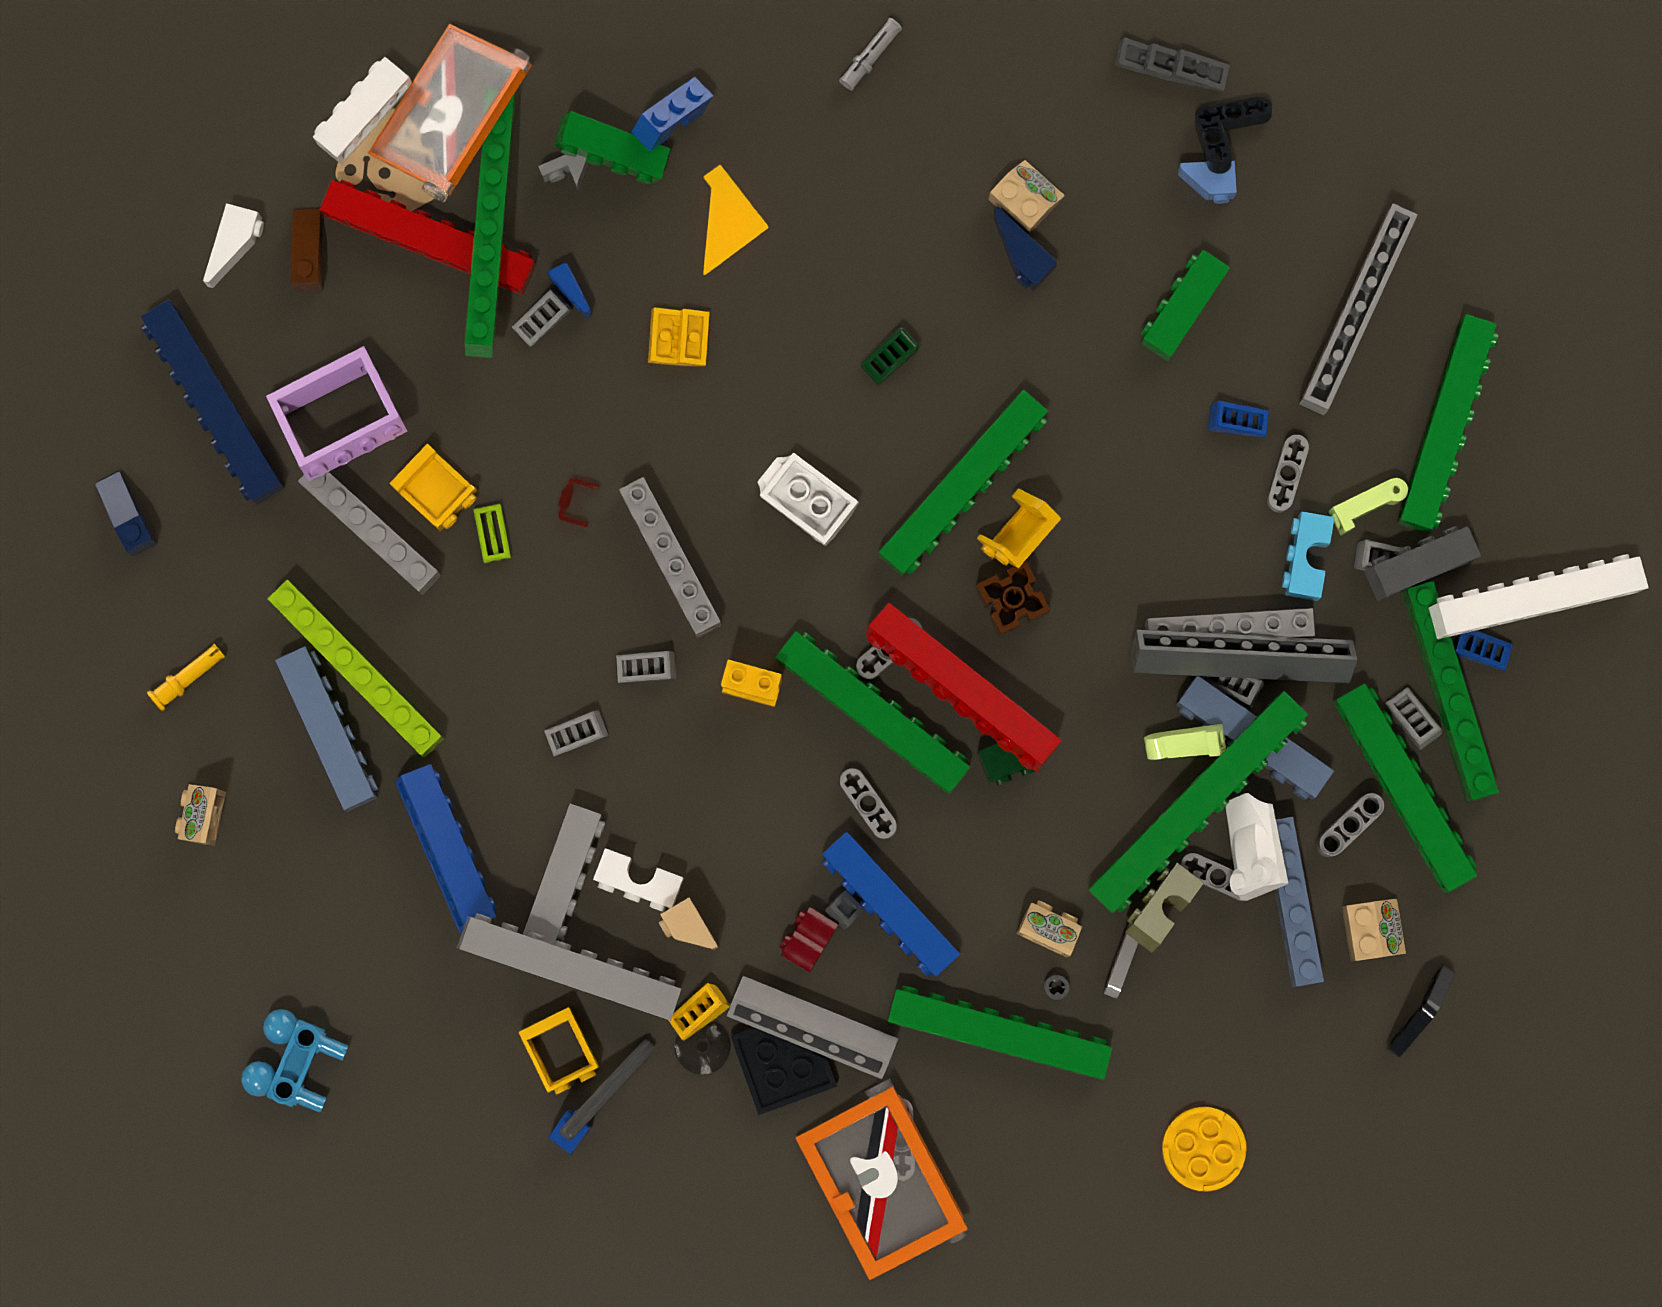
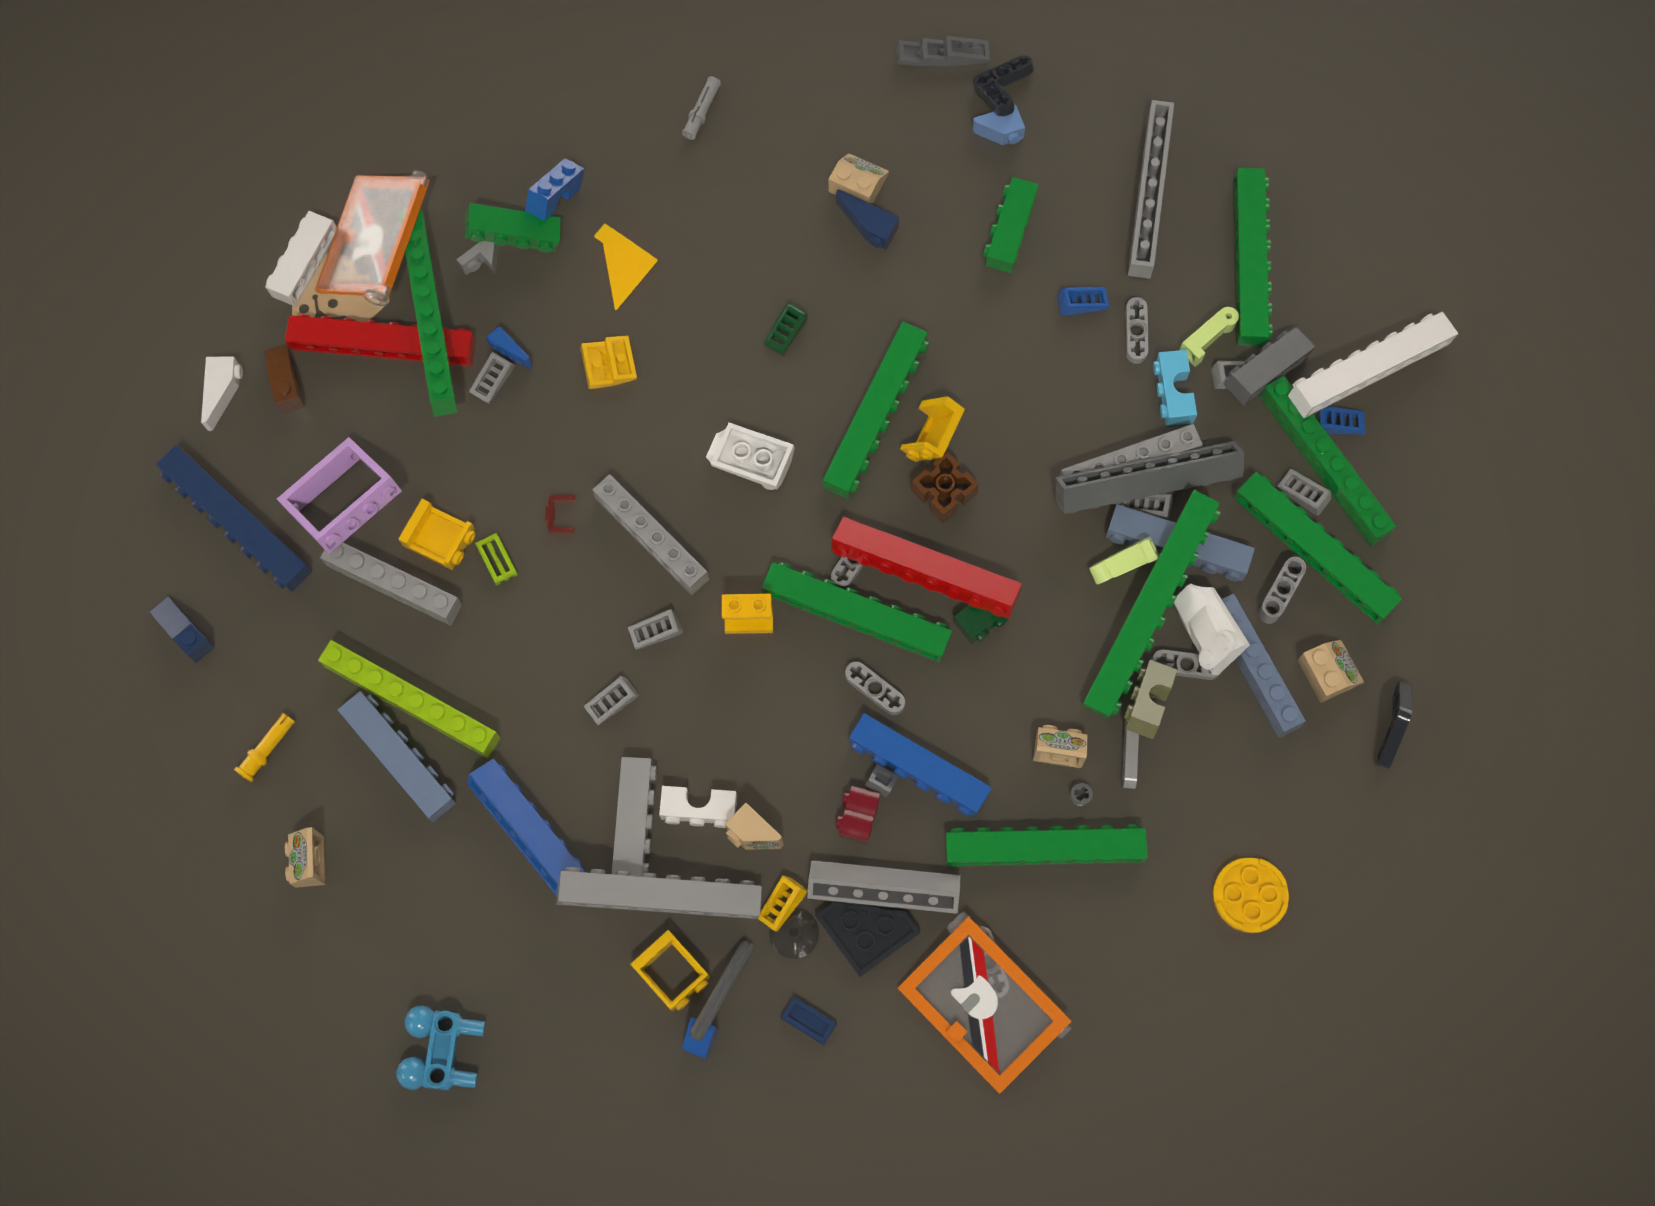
camera: 10 degrees left, 10 degrees down
none -> dark blue tile [781,997,837,1046]

